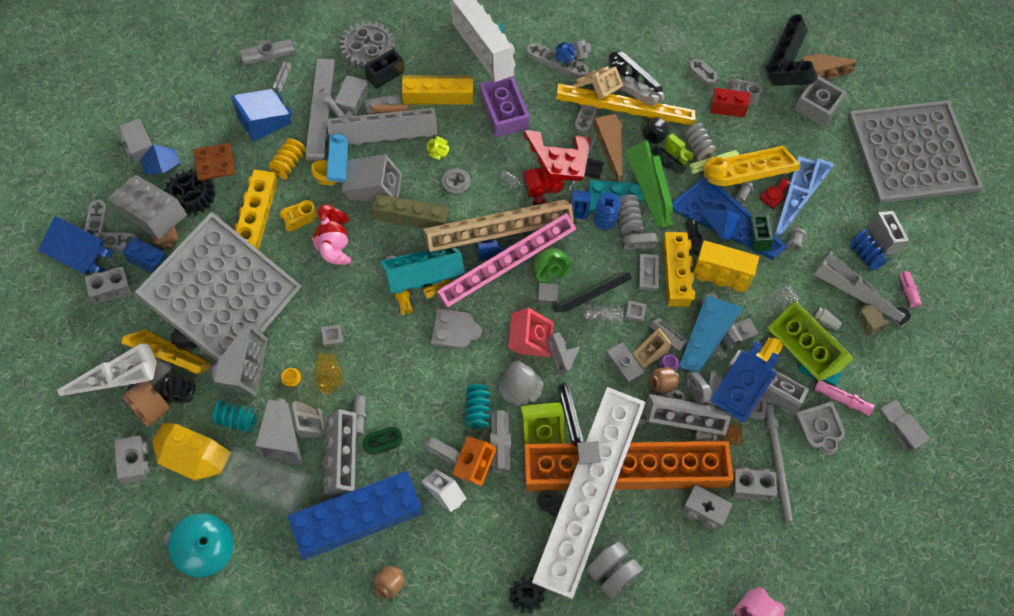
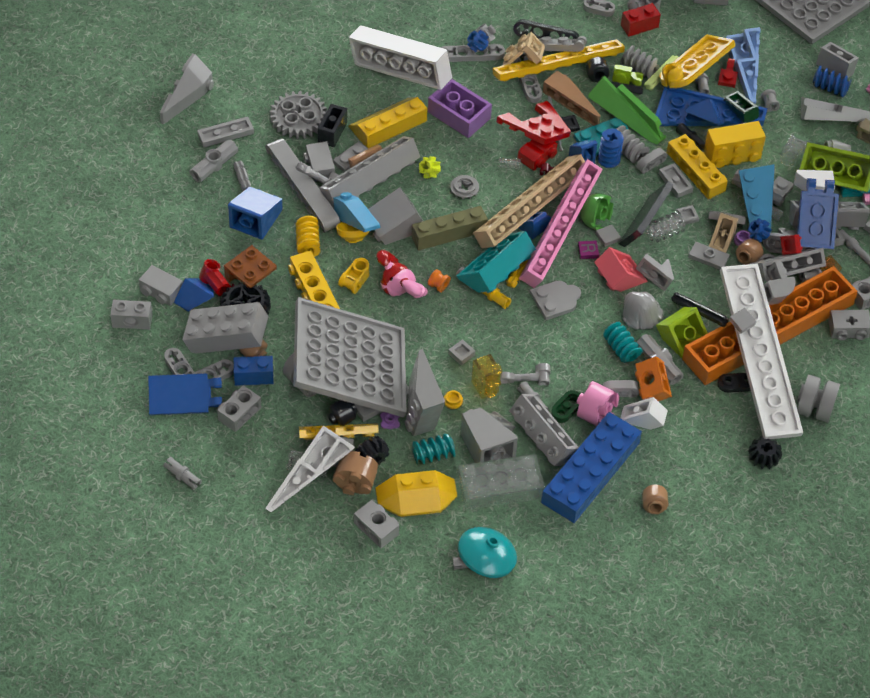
camera: 30 degrees left, 10 degrees down
none -> light grey brick [110,300,153,330]
none -> light grey pin [163,457,202,490]
none -> light grey plate [197,116,254,148]
none -> red piece [199,259,231,296]
none -> orange wheel [428,269,451,293]
none -> light grey brick [500,363,551,386]
none -> bright pink brick [577,381,619,426]
none -> magenta tile [578,240,599,259]
none -> blue gear [747,218,772,242]
none -> light grey brick [764,261,795,305]
none -> red tile [780,234,803,255]
none -> white slope [794,170,835,191]

